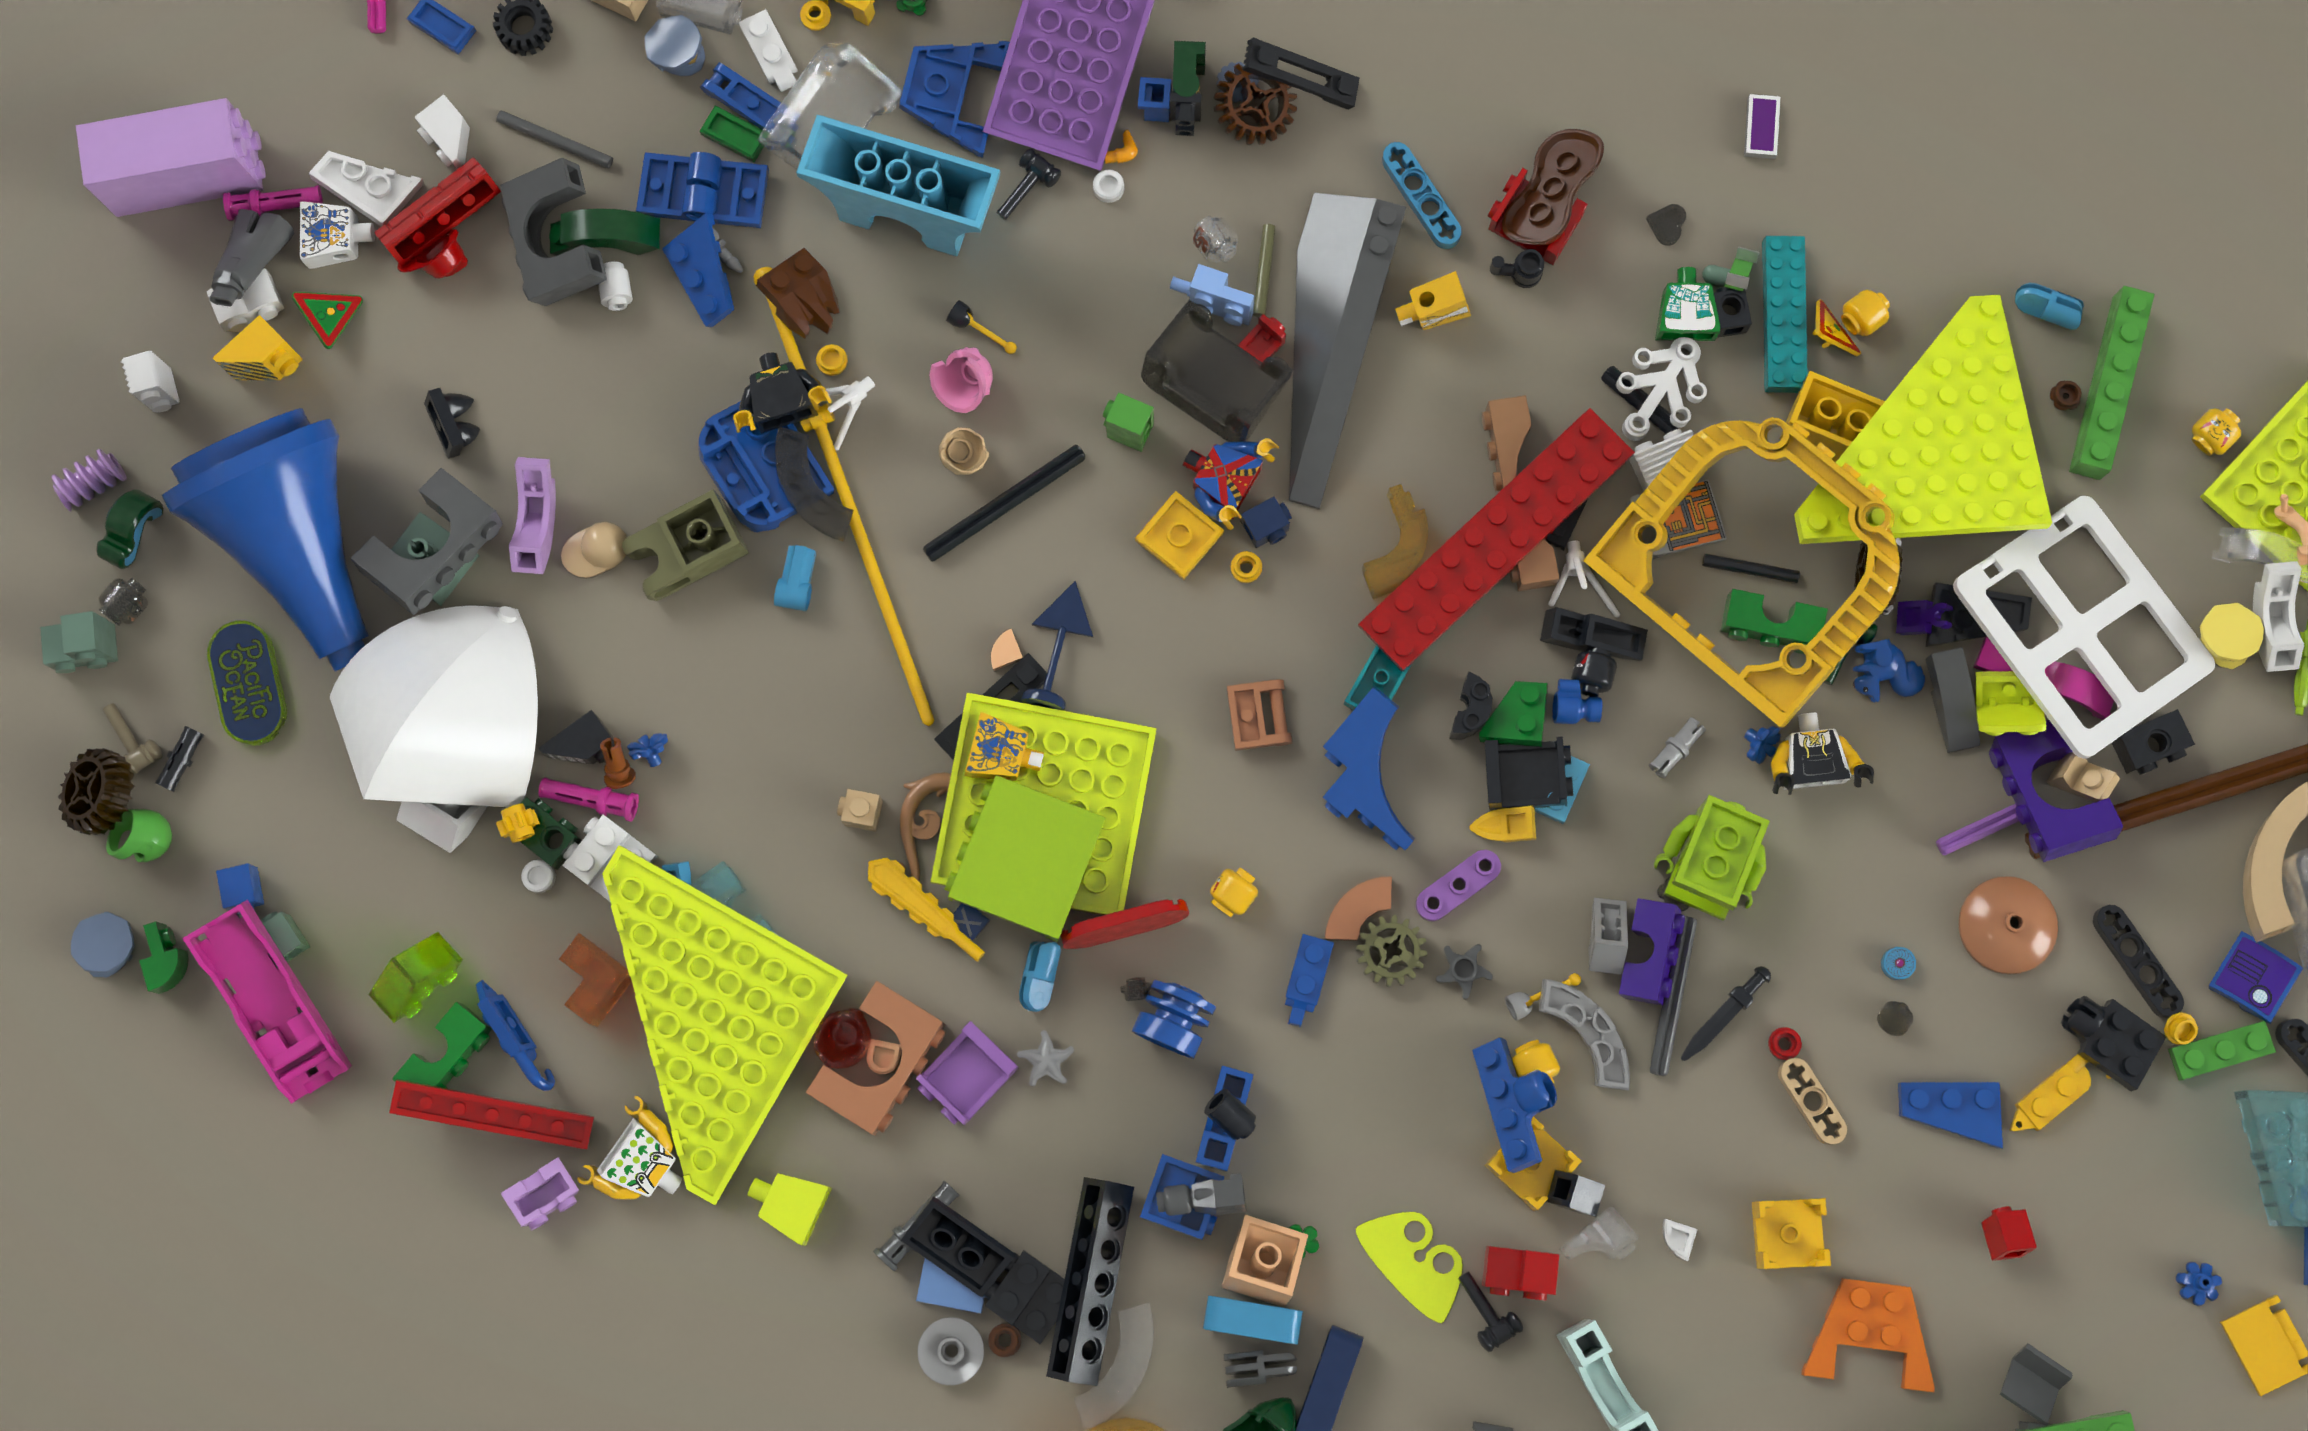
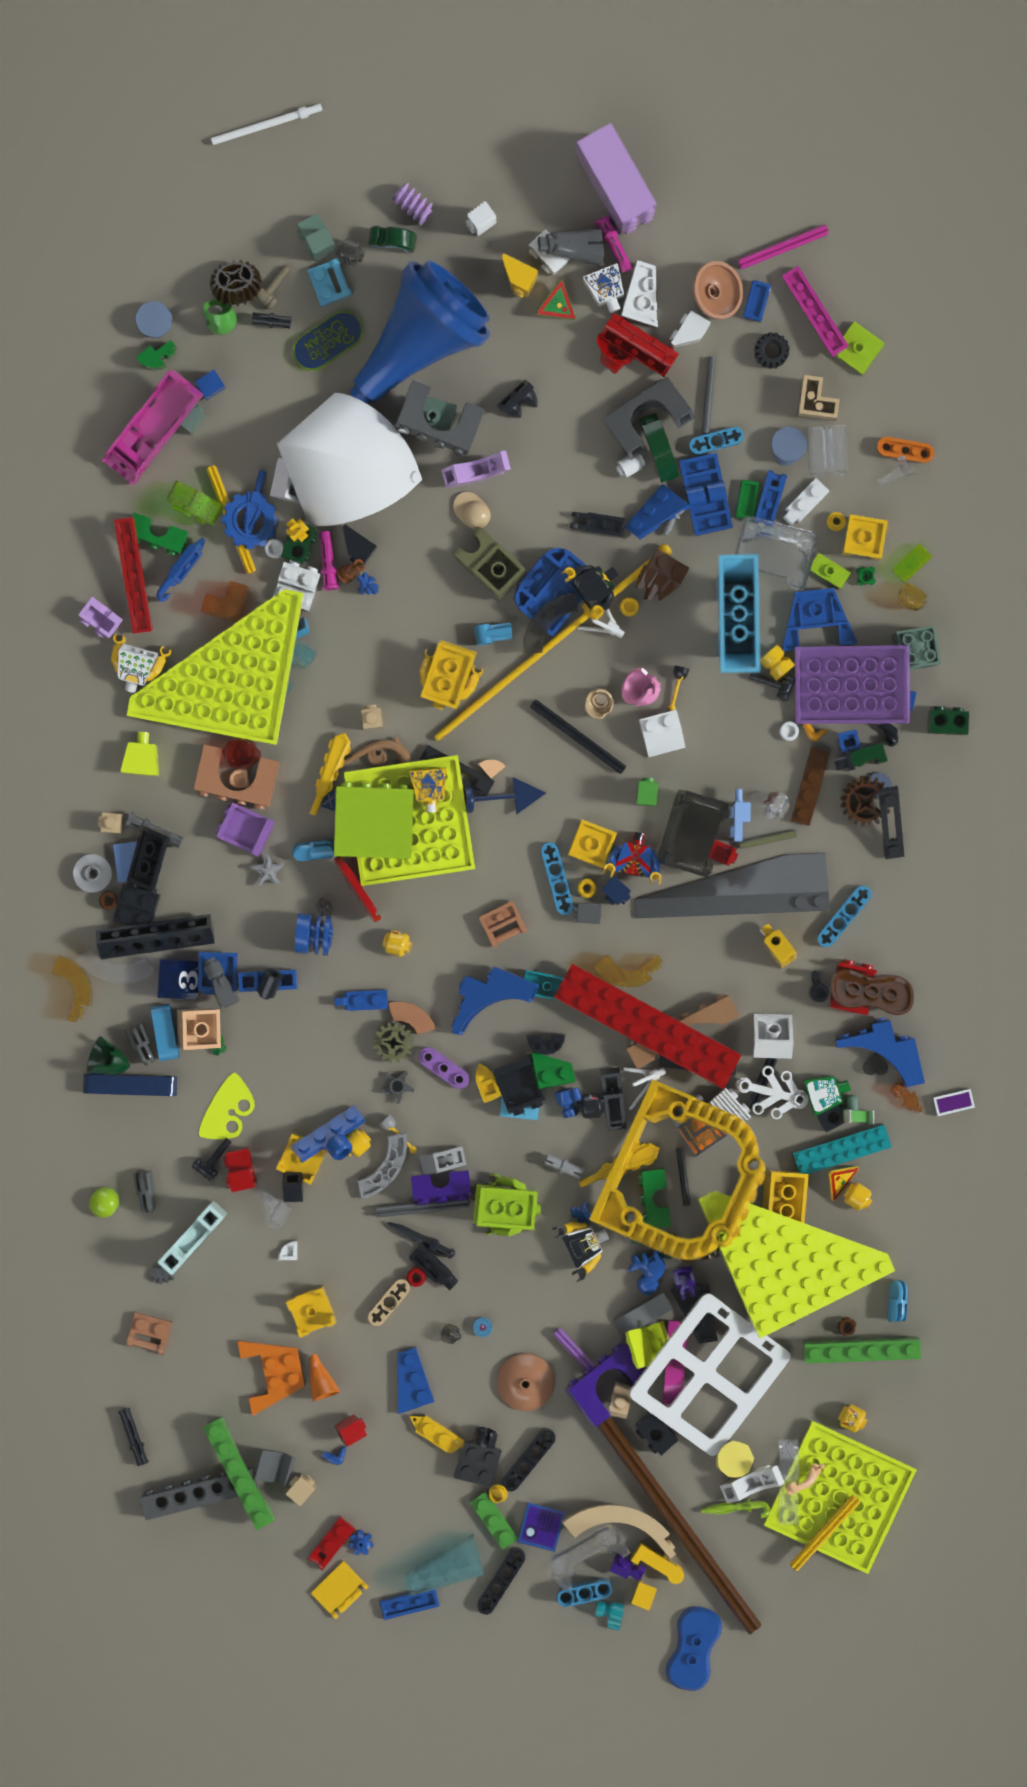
camera: 70 degrees right, 10 degrees up
none -> tan brick [98,813,124,834]
none -> clear blue slope [157,959,199,999]
none -> yellow axle [206,465,256,574]
none -> blue bar [222,470,278,549]
none -> tan brick [286,1474,316,1506]
none -> medium azure plate [307,258,353,307]
none -> red plate [307,1516,355,1571]
none -> orange hat [310,1354,341,1402]
none -> blue animal [322,1446,346,1465]
none -> black hinge [409,1244,458,1291]
none -> yellow torso [419,640,483,710]
none -> dark azure beam [541,842,573,915]
none -> black hinge [570,512,626,538]
none -> dark grey brick [573,903,601,924]
none -> yellow sword [578,1143,660,1188]
none -> white slope [639,710,686,758]
none -> dark azure beam [689,427,744,455]
none -> nougat dish [693,261,743,319]
none -> white slope [753,1014,794,1059]
none -> yellow wheel [760,644,795,681]
none -> reddish brown plate [791,747,830,826]
none -> lime plate [808,553,851,590]
none -> blue arch [835,1017,925,1088]
none -> black arm [878,723,899,747]
none -> clear orange piece [890,1081,923,1113]

